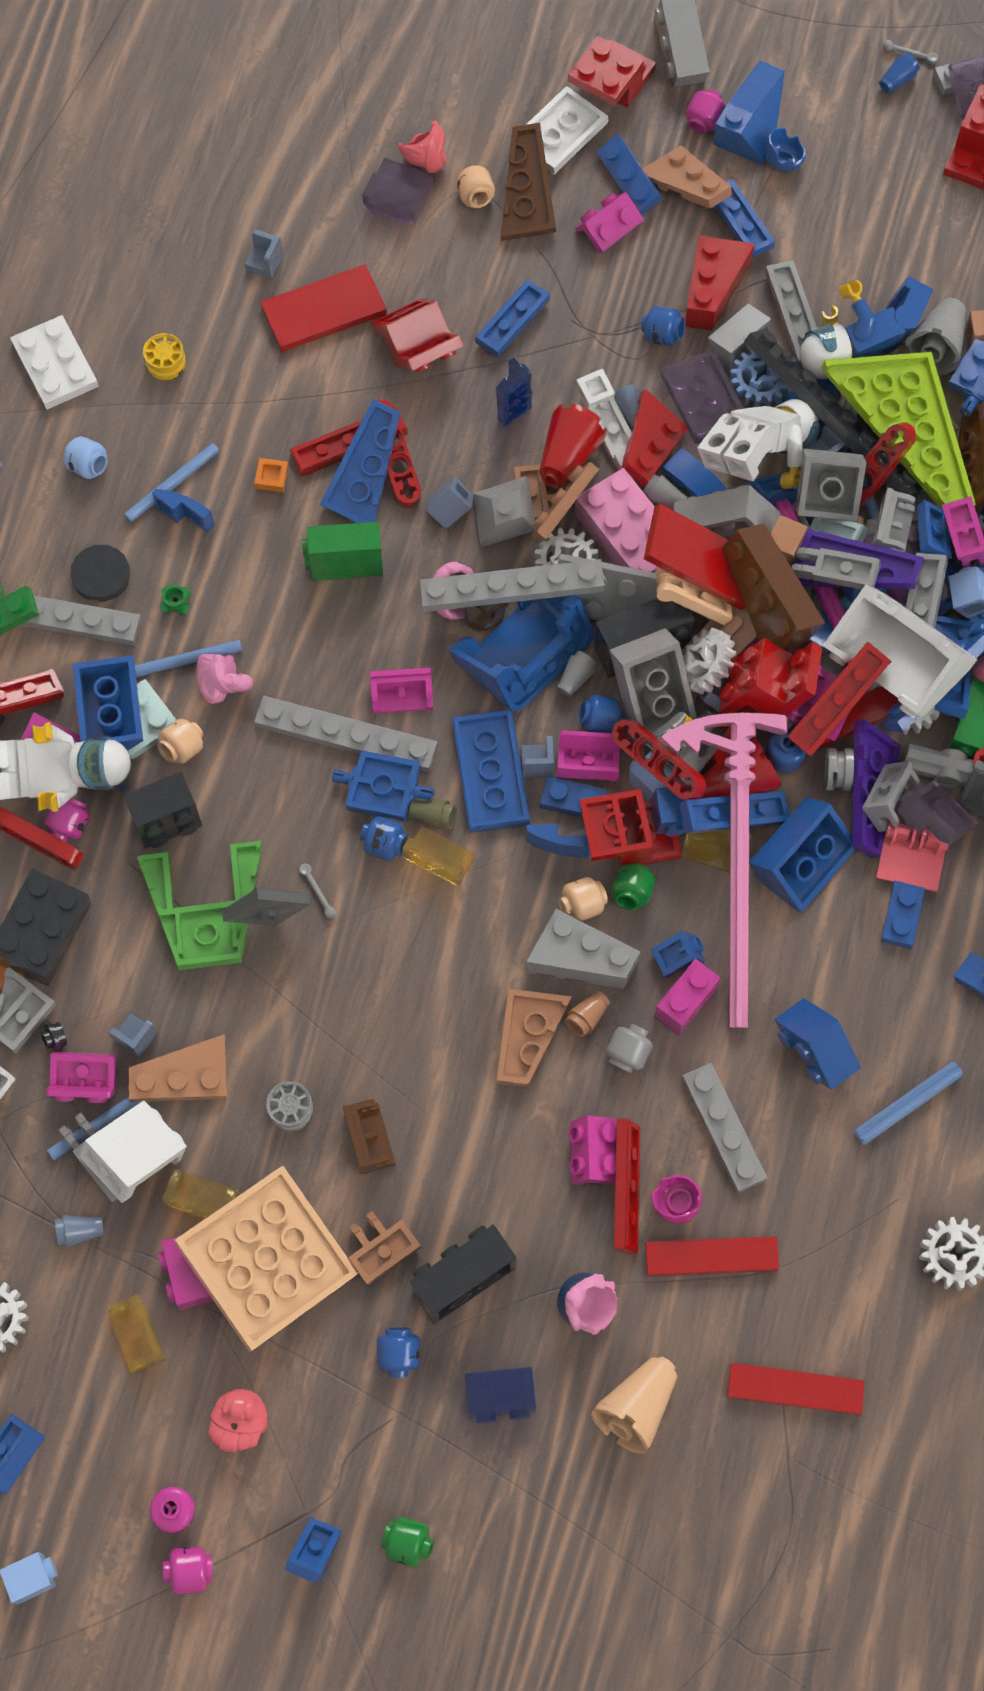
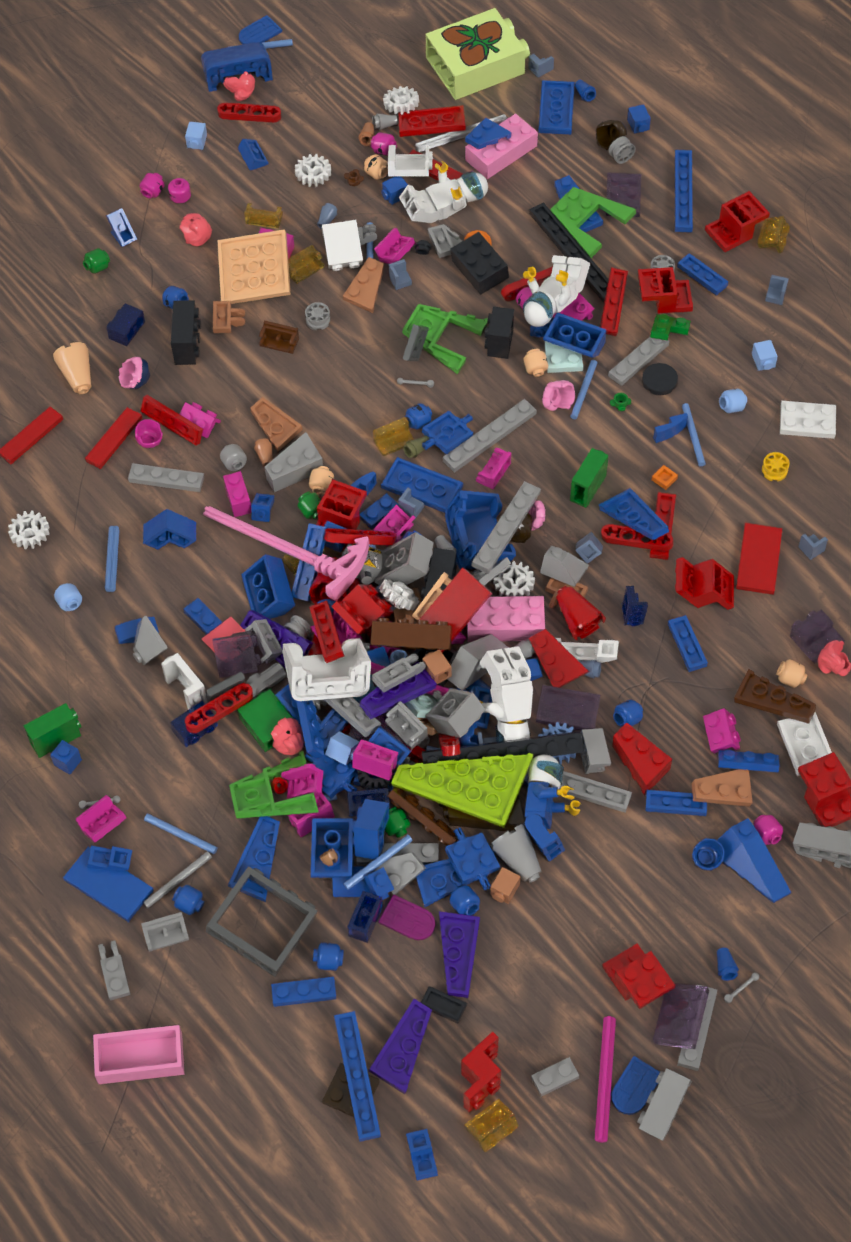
camera: 125 degrees right, 10 degrees down
nougat wing [531,462,599,543] -> none

